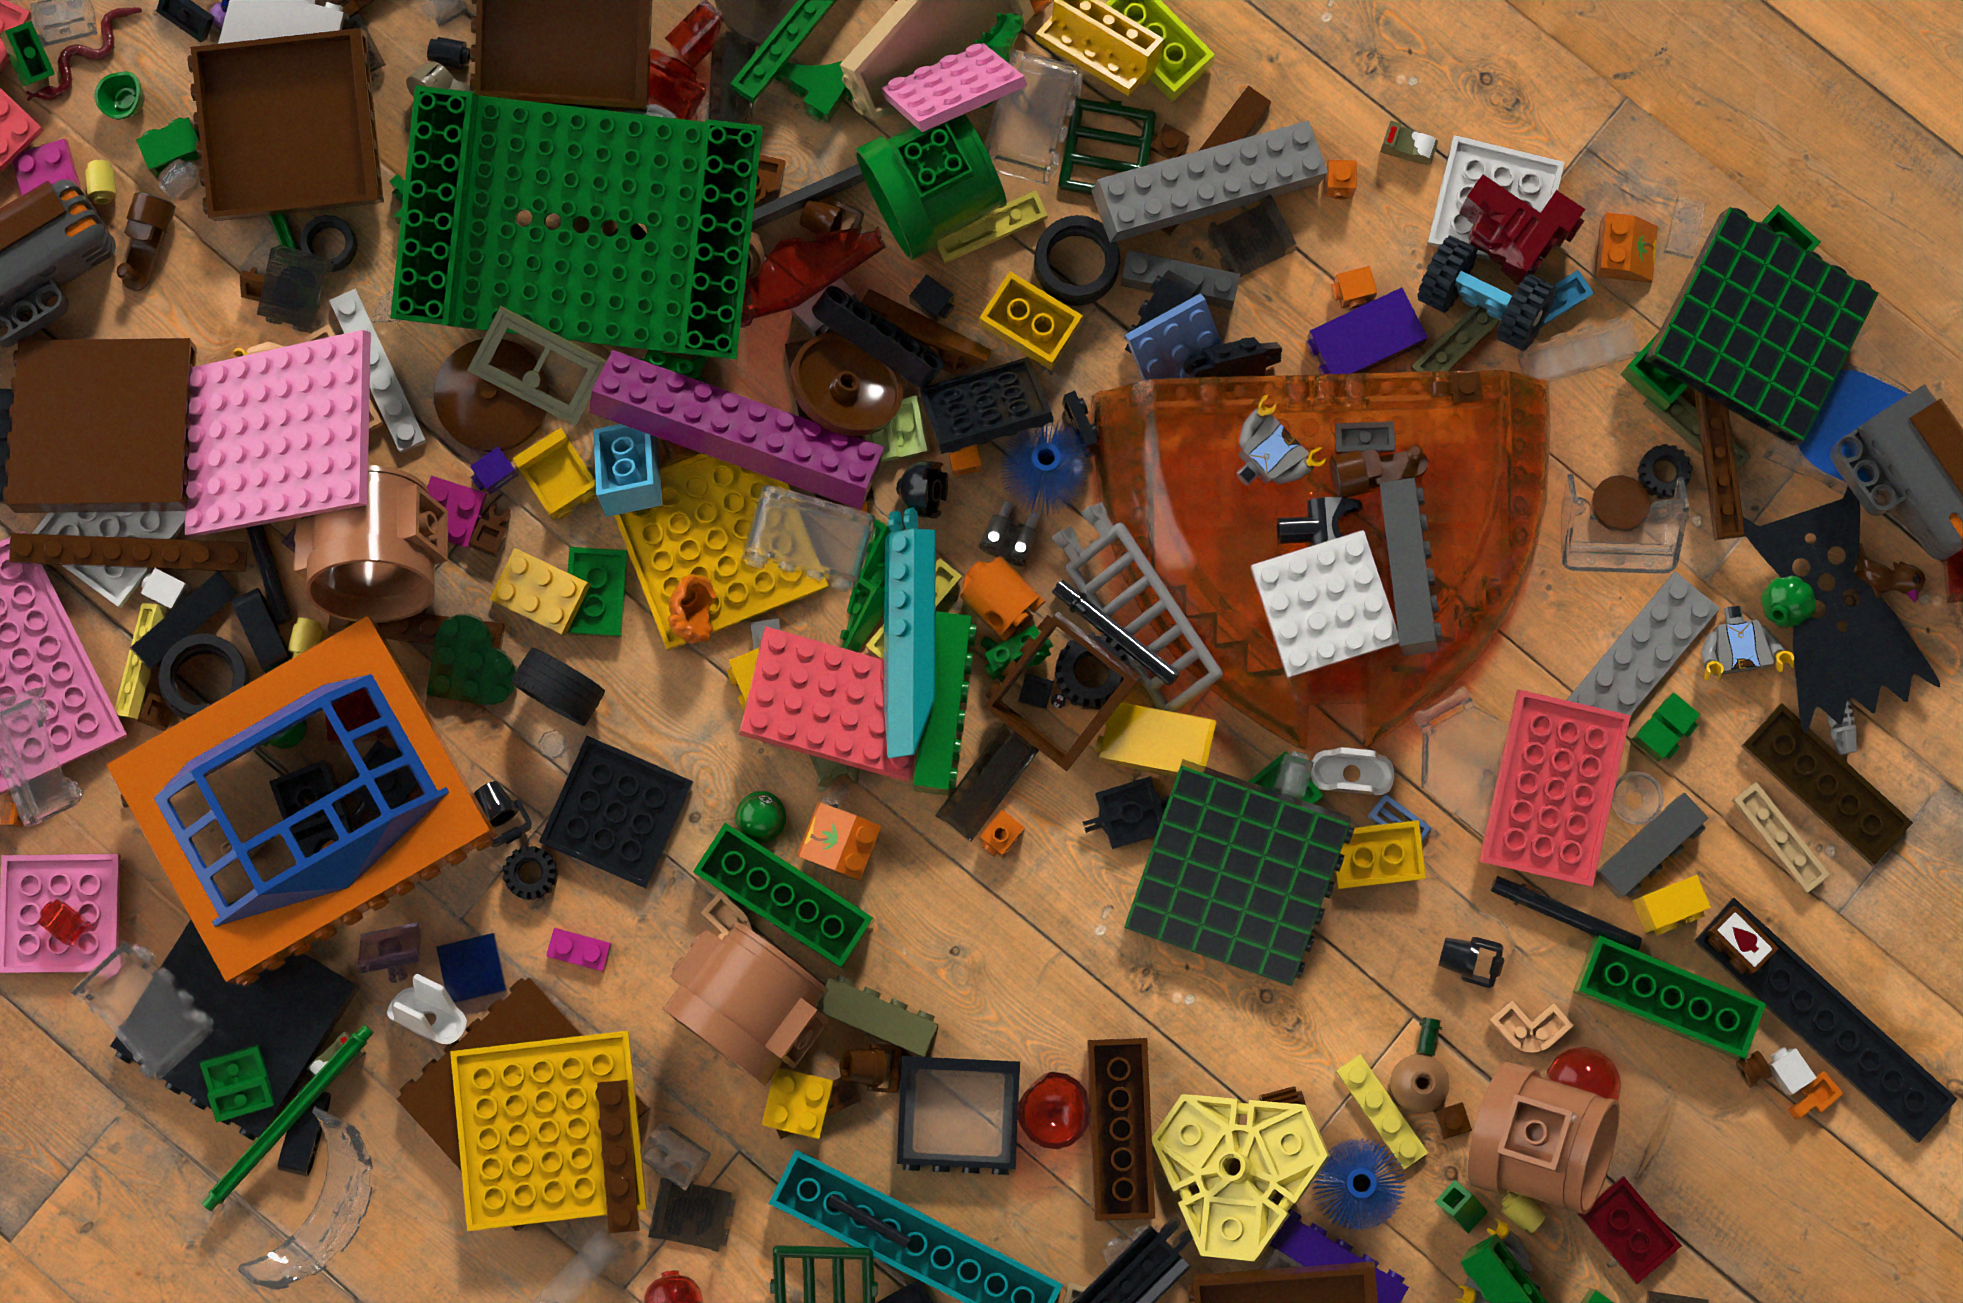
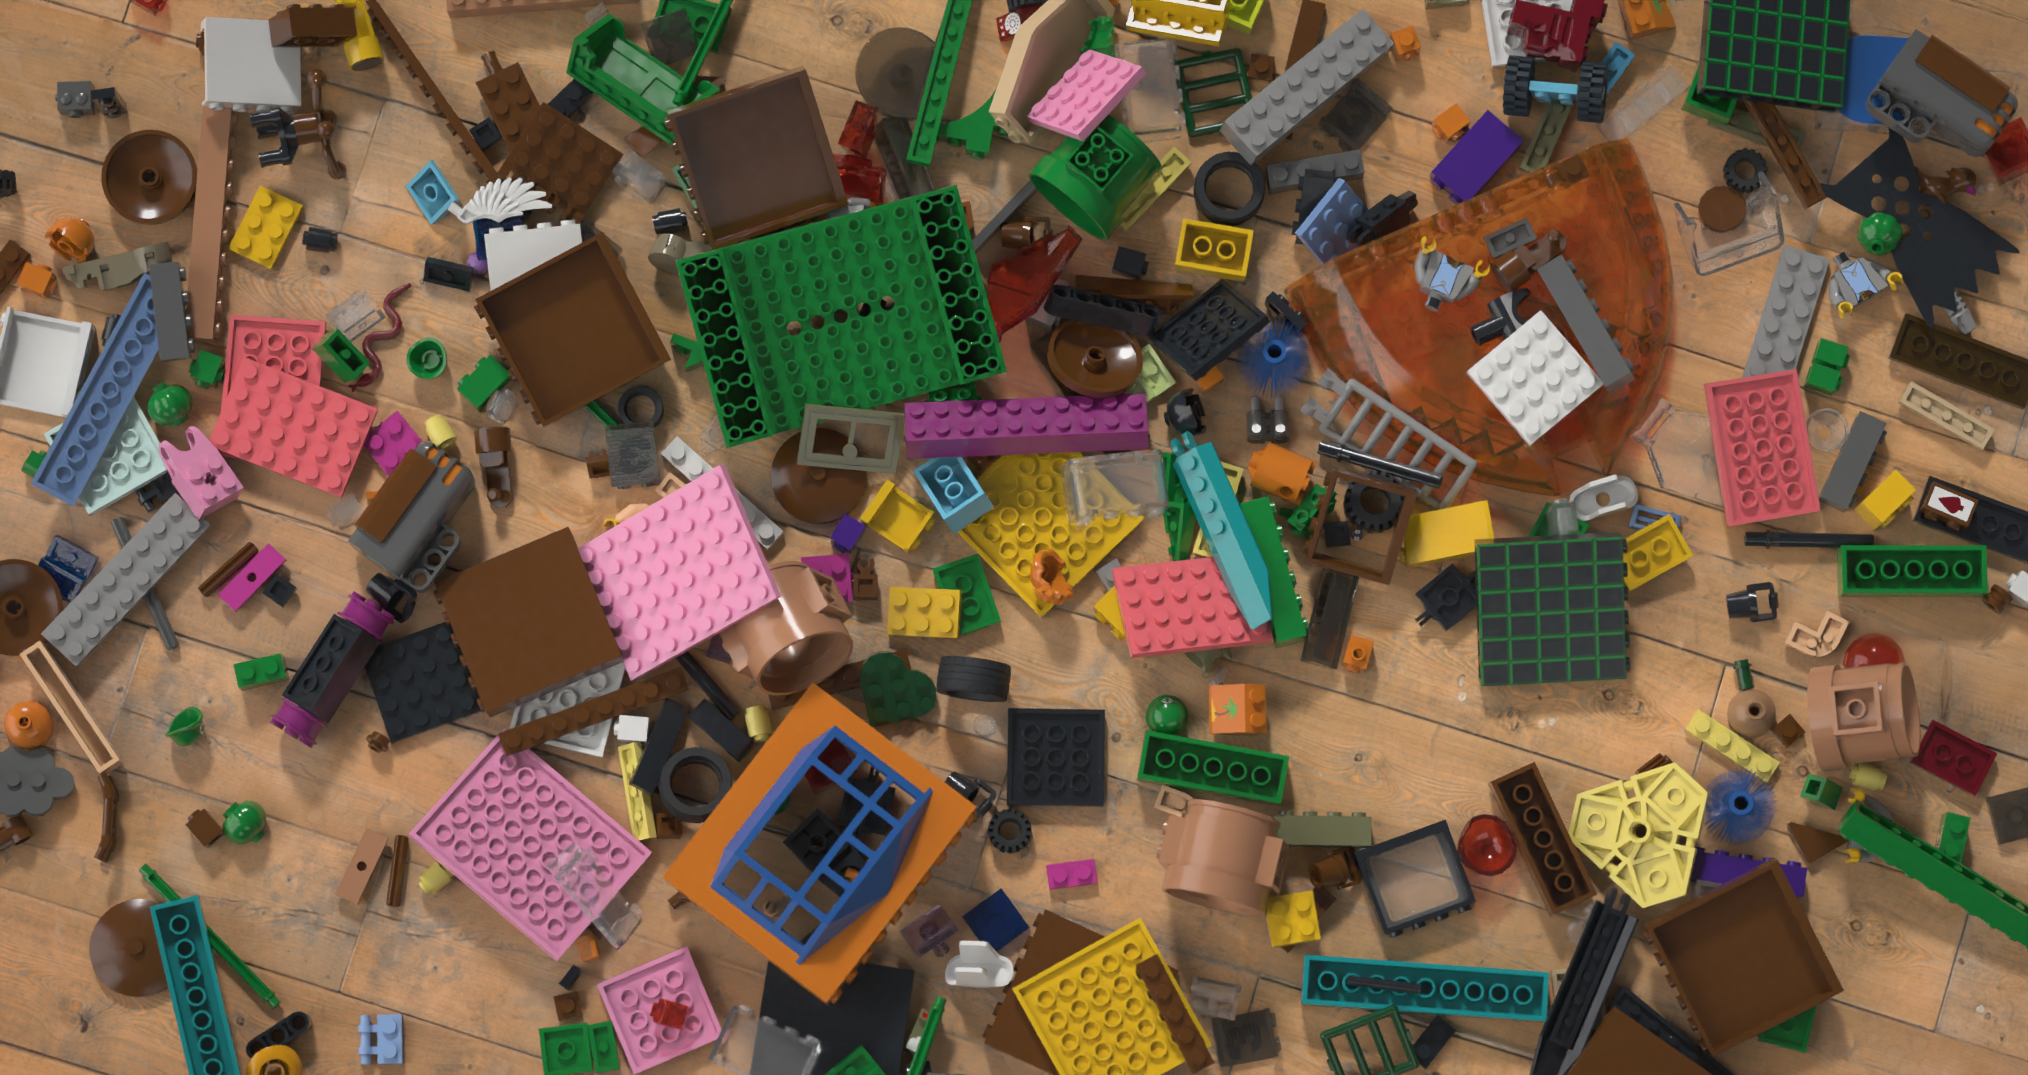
camera: 25 degrees left, 0 degrees up
none -> reddish brown tile [1787,822,1849,863]

